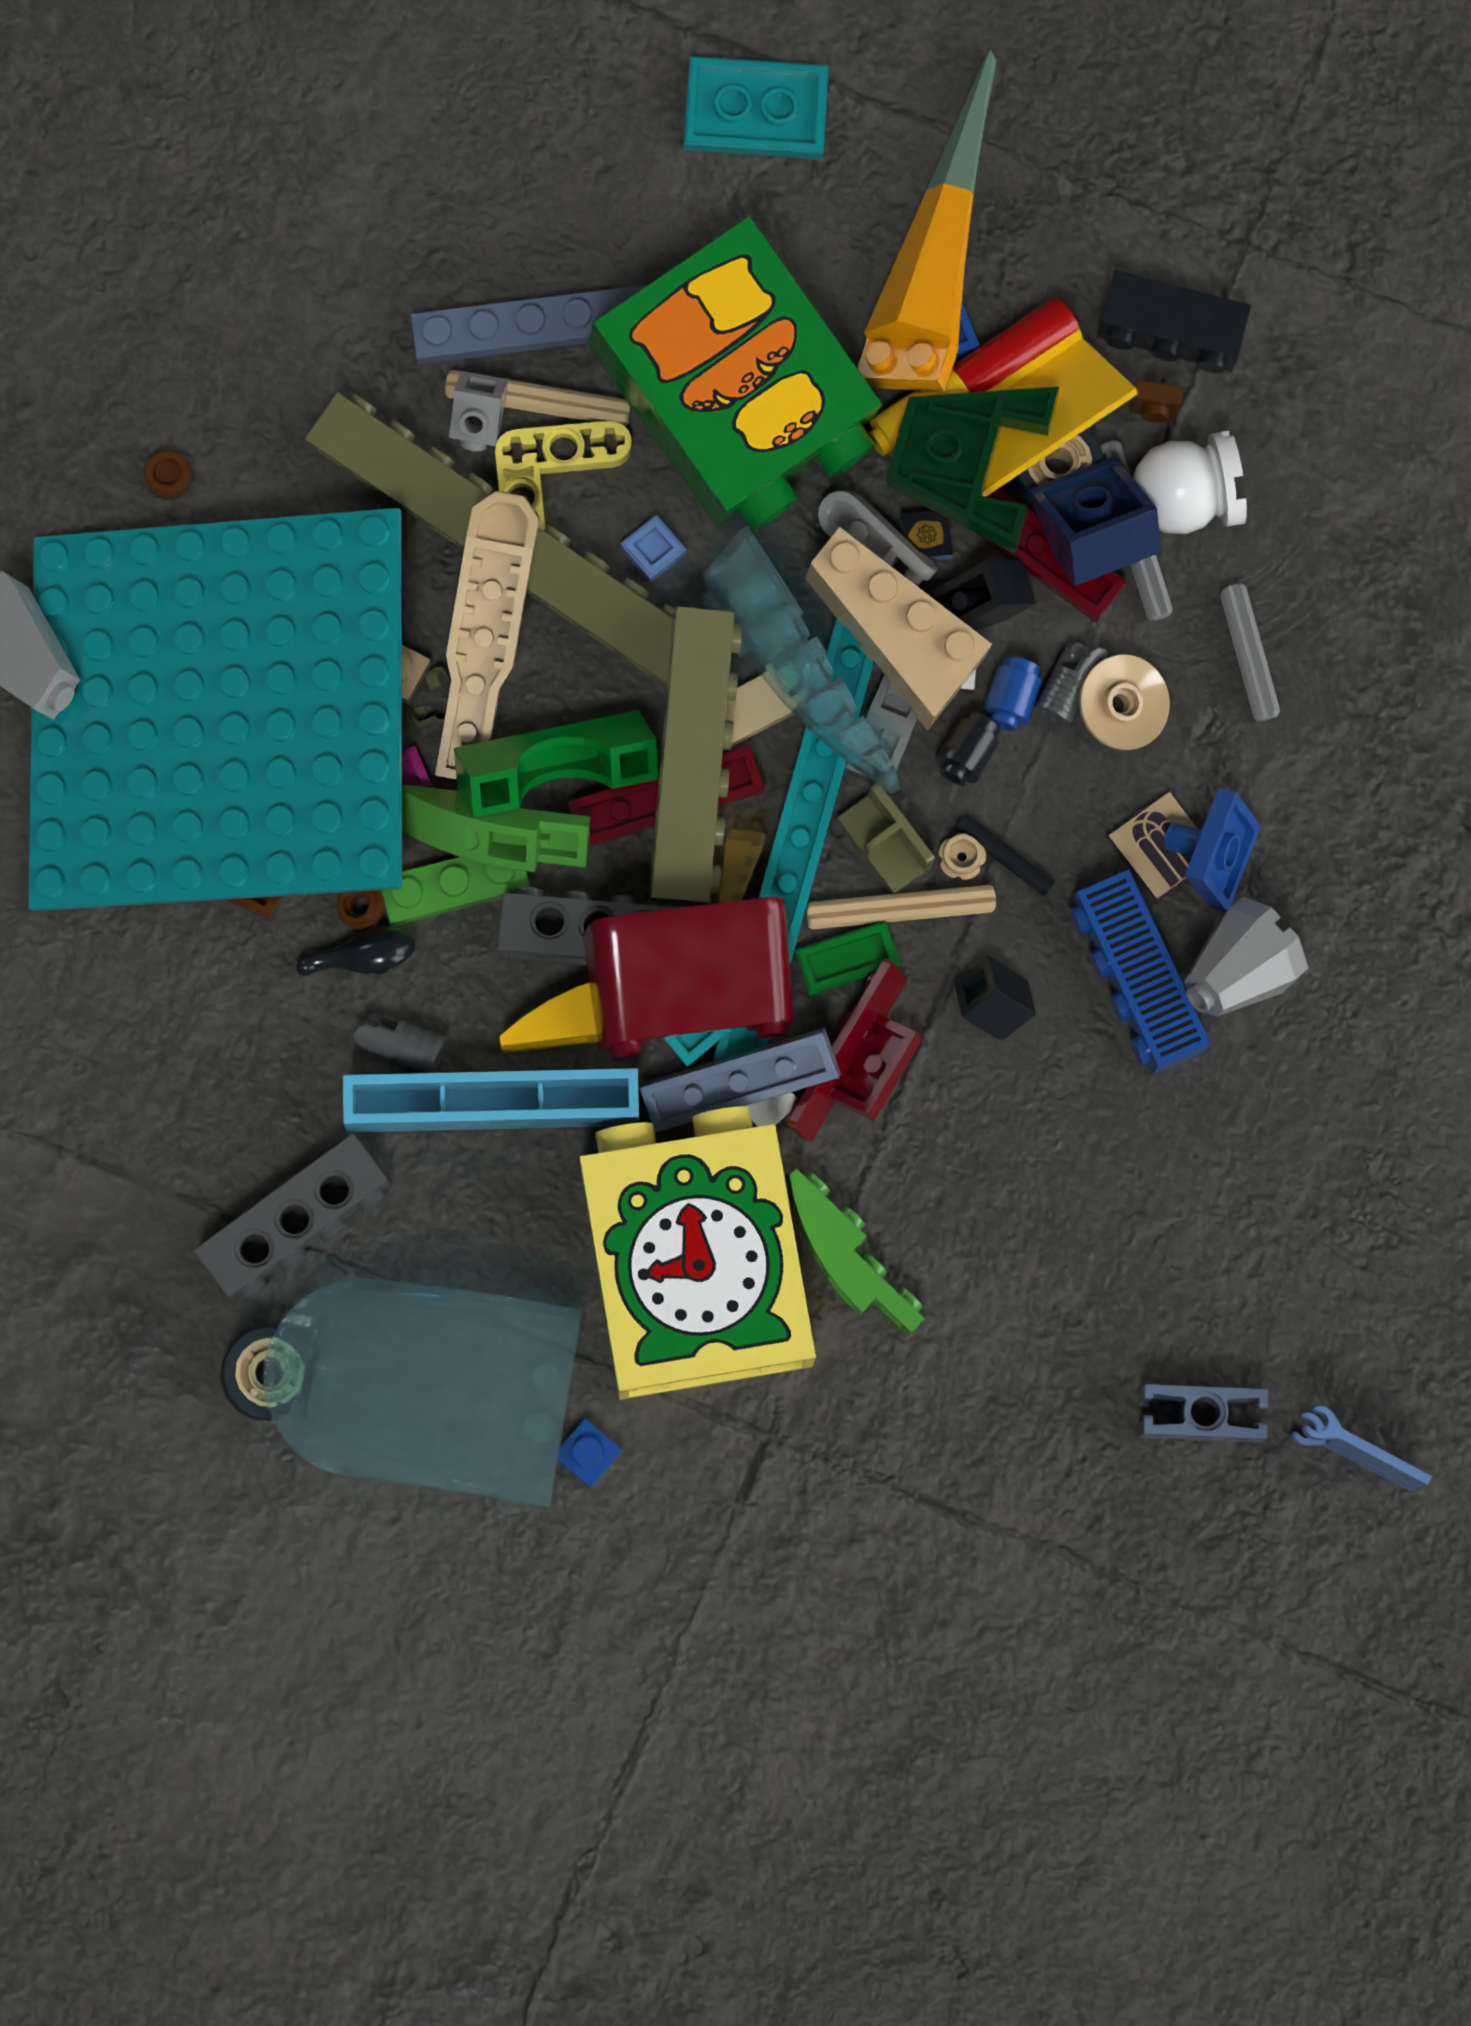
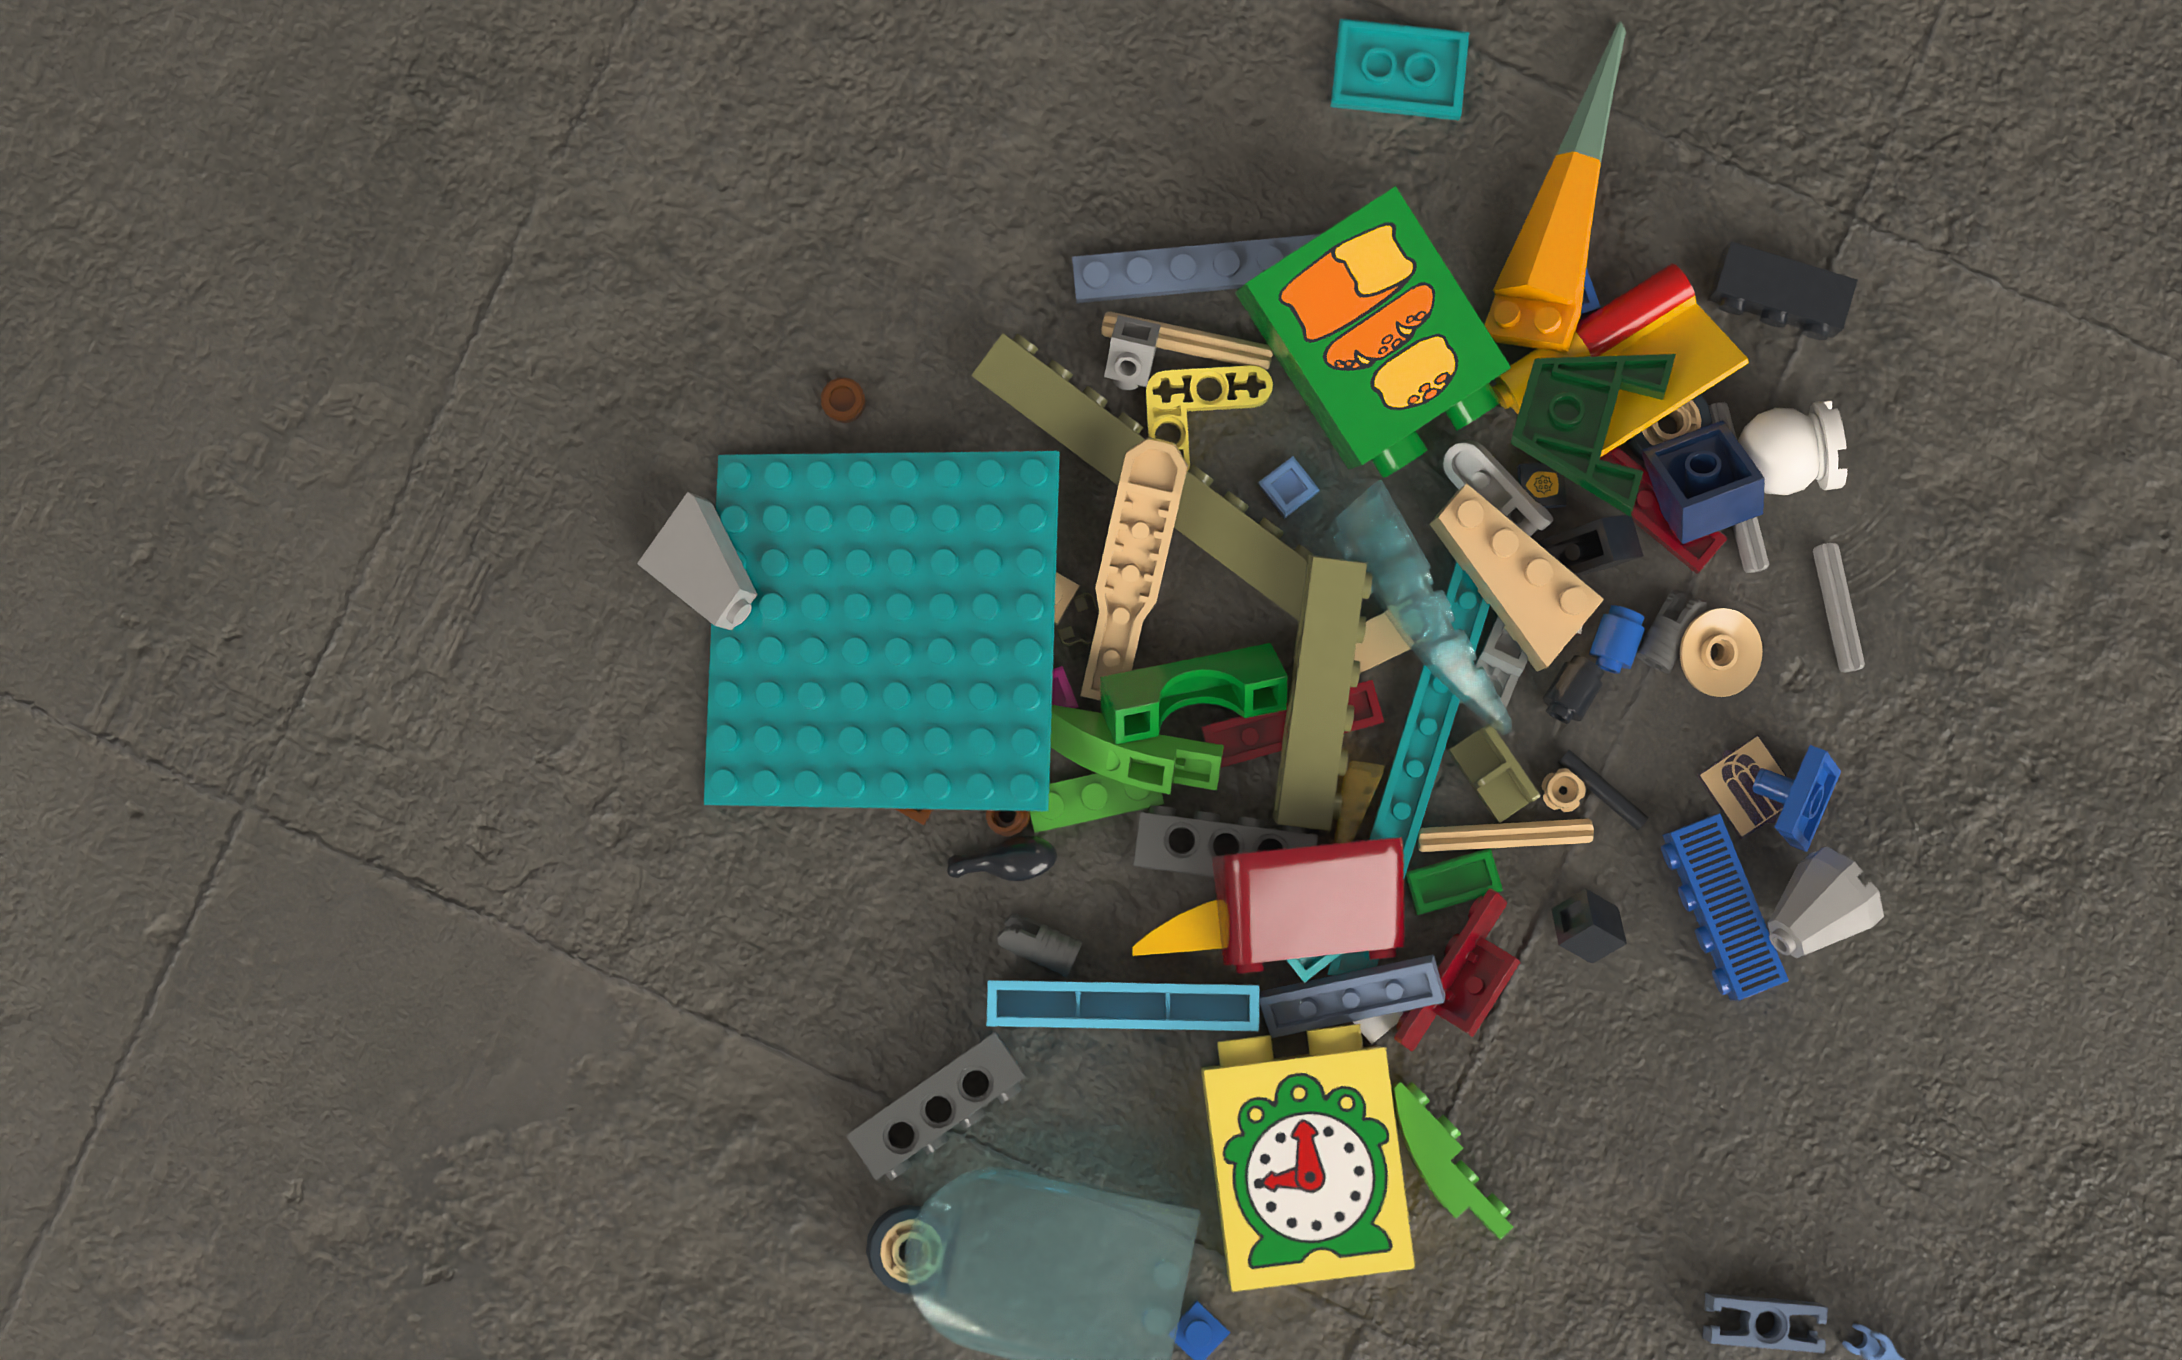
camera: 10 degrees right, 5 degrees up
reddish brown plate [1130,380,1184,423] -> none

